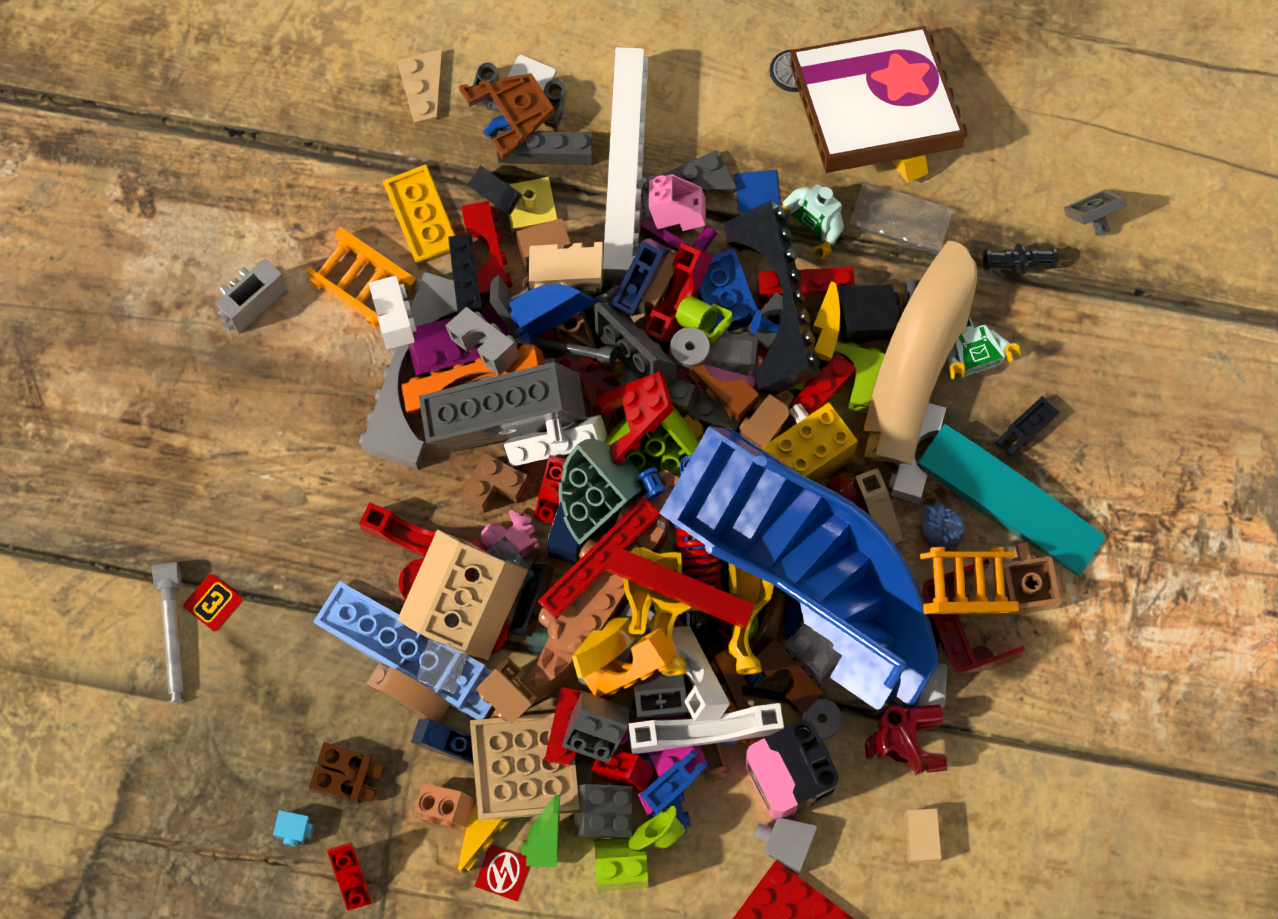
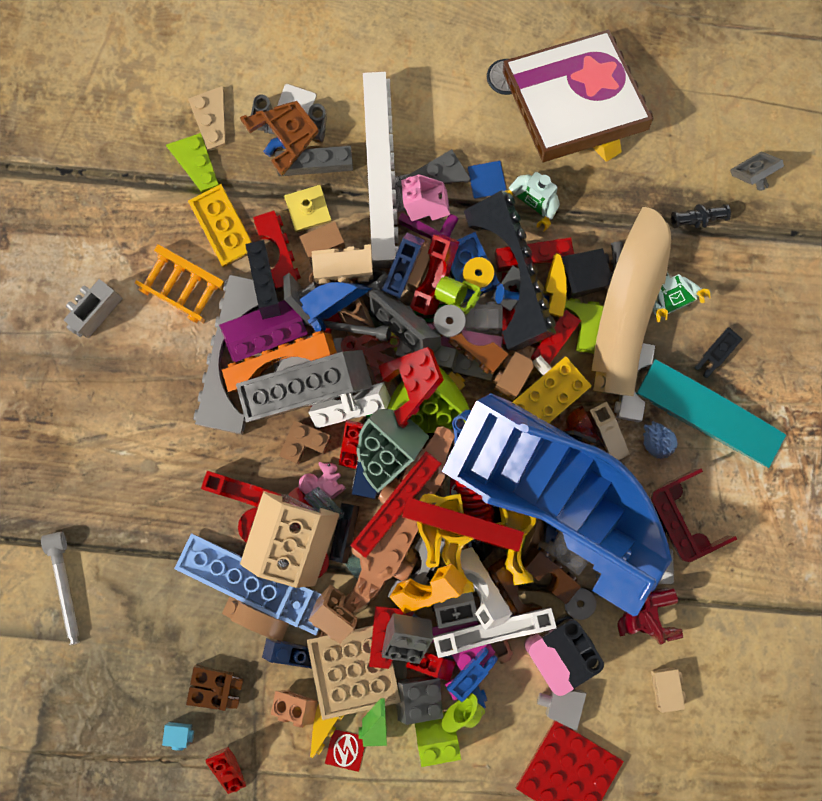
camera: 10 degrees left, 10 degrees up
sticker [183,574,242,631] -> none
white arch [369,276,417,350] -> none
clear piece [416,639,468,694] -> none
light grey arch [445,307,520,375] -> none
black beam [467,165,524,215] -> none
yellow slope [572,618,635,678] -> none
blue bush [637,467,668,500] -> none
clear plate [849,181,954,254] -> none
light orange fence [920,547,1019,614] -> none
medium nougat hinge [1003,542,1061,616] -> none
none -> lime wing [166,133,219,193]
none -> yellow piece [463,257,494,289]

